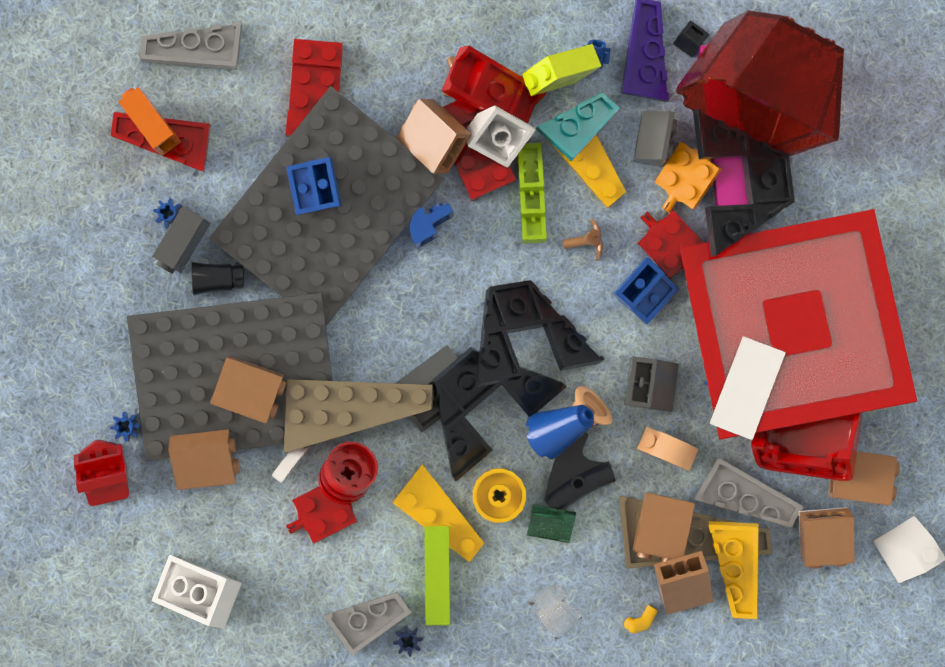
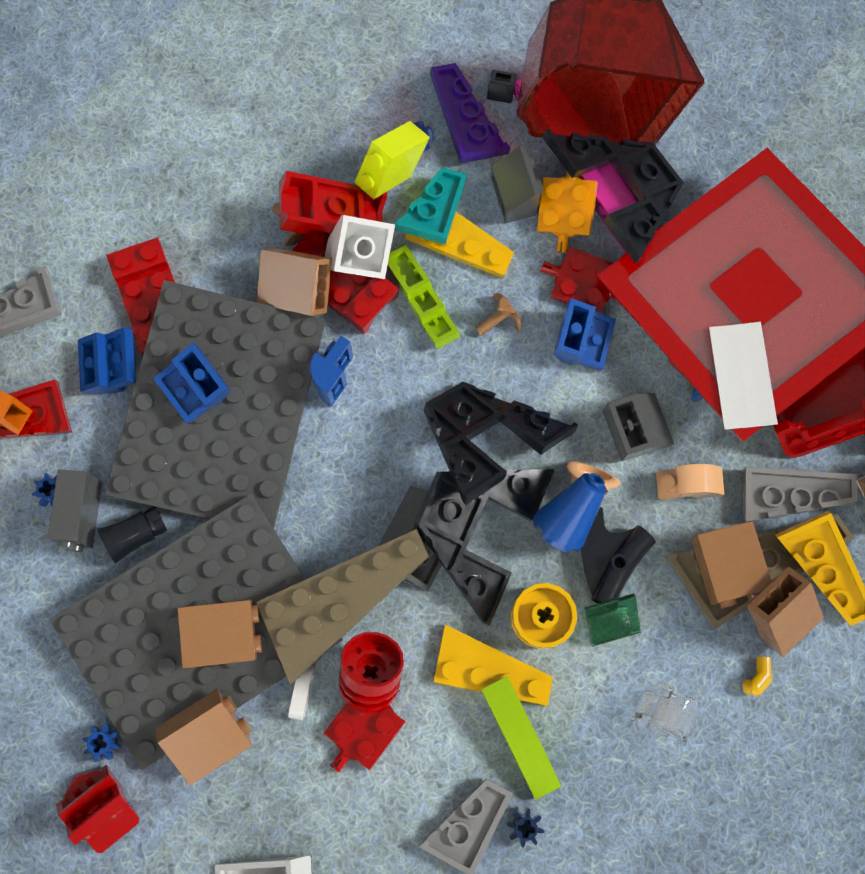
camera: 30 degrees left, 10 degrees down
none -> blue brick [78,327,136,394]

